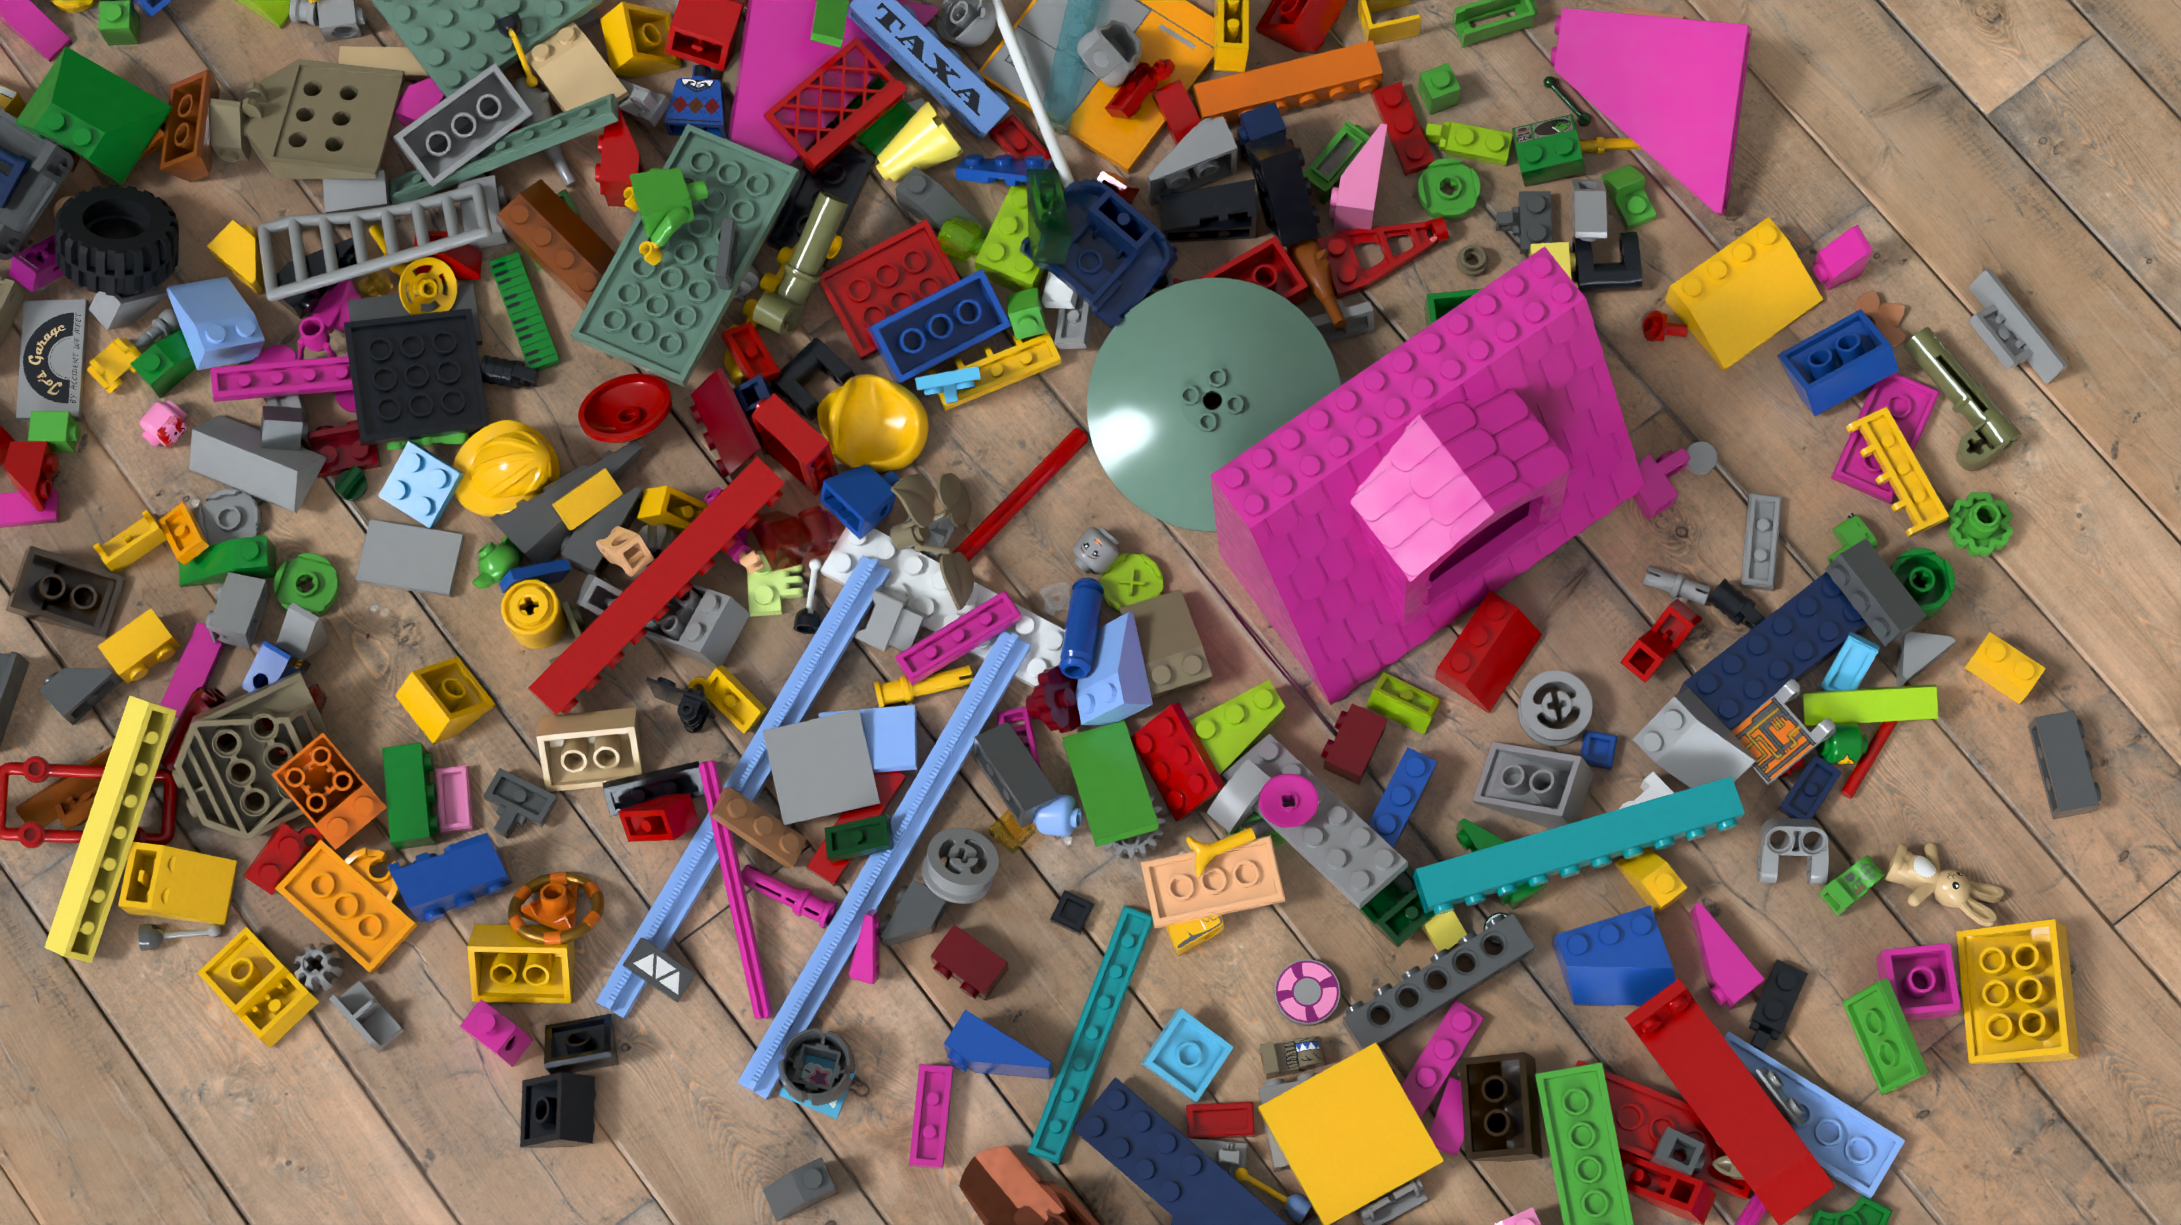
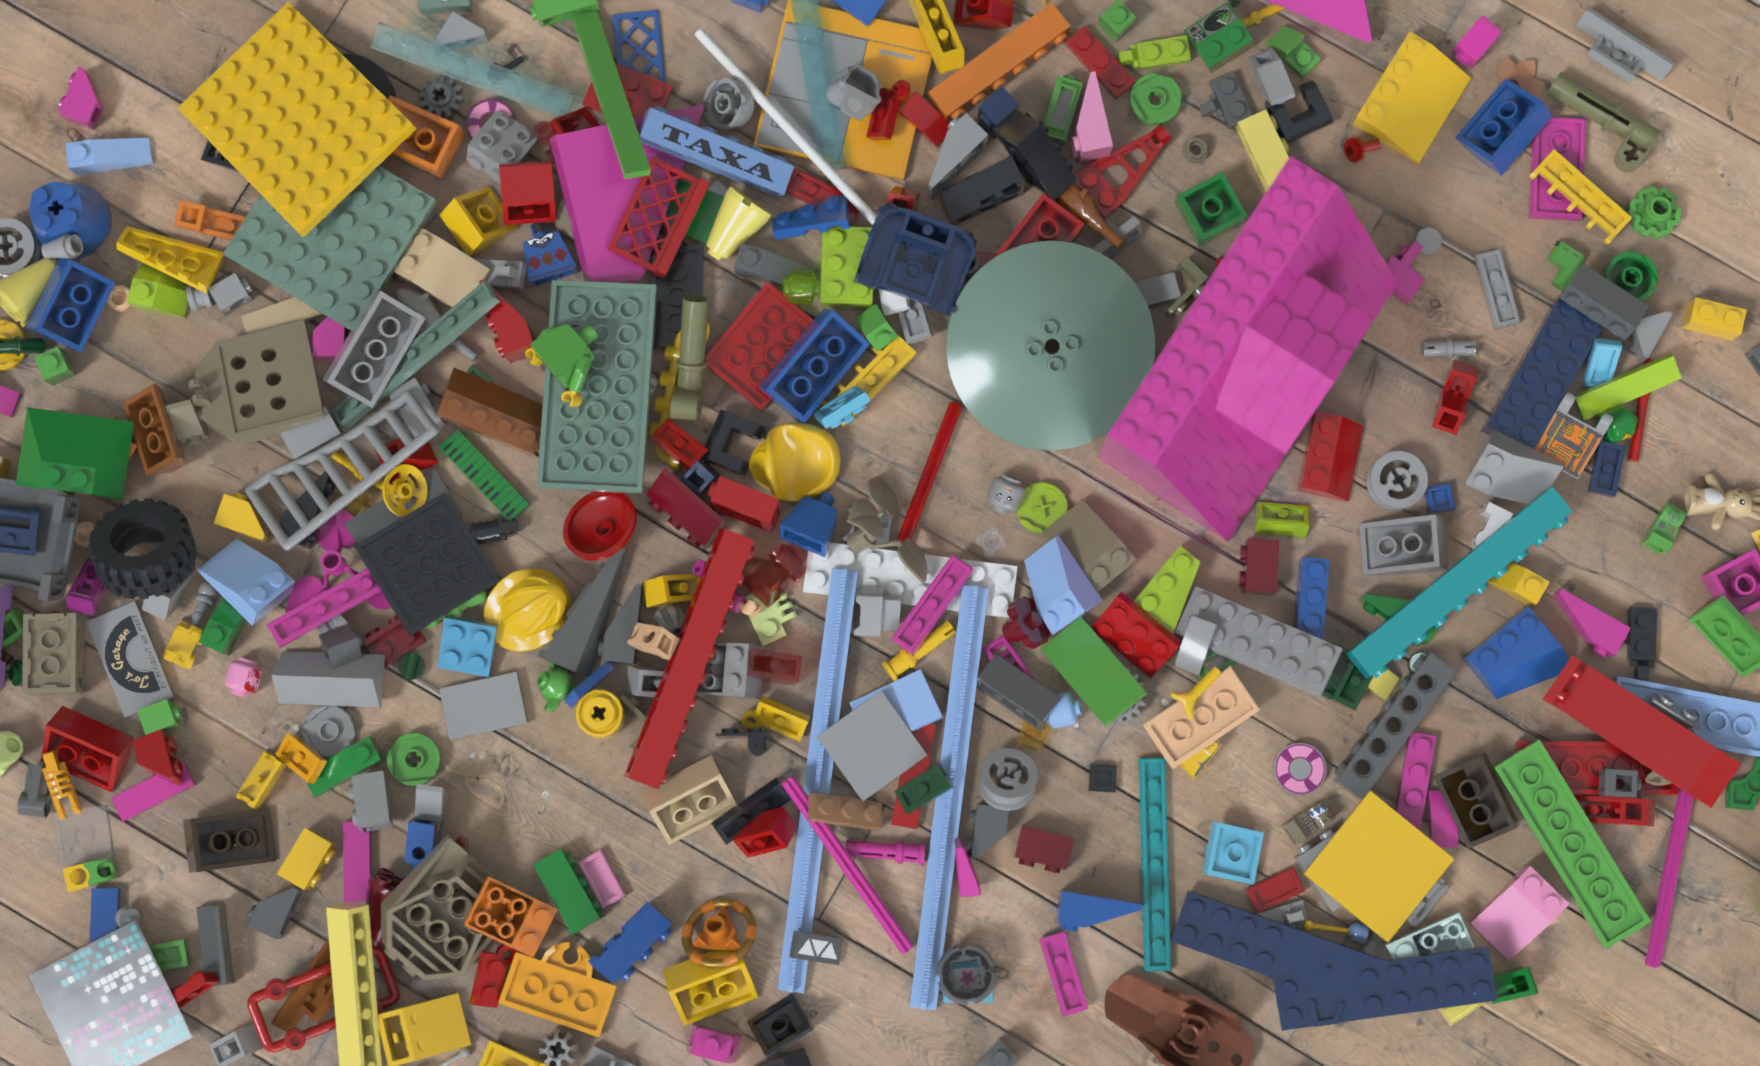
camera: 25 degrees left, 10 degrees up
yellow slope [395,656,495,744] -> none
dark grey hinge [483,768,558,839] -> none
hinge [495,12,538,88] -> none
yellow tile [552,468,624,531] -> none
dark grey tile [715,218,740,290] -> none
hinge [793,558,822,634] -> none
clear green slope [1026,168,1073,264] -> none
blue axle [1059,578,1104,679] -> none
dark pink piece [1259,774,1319,828] -> none
black hinge [1706,578,1765,630] -> none
light grey piece [1757,818,1829,885] -> none
none -> clear red slope [746,648,802,686]

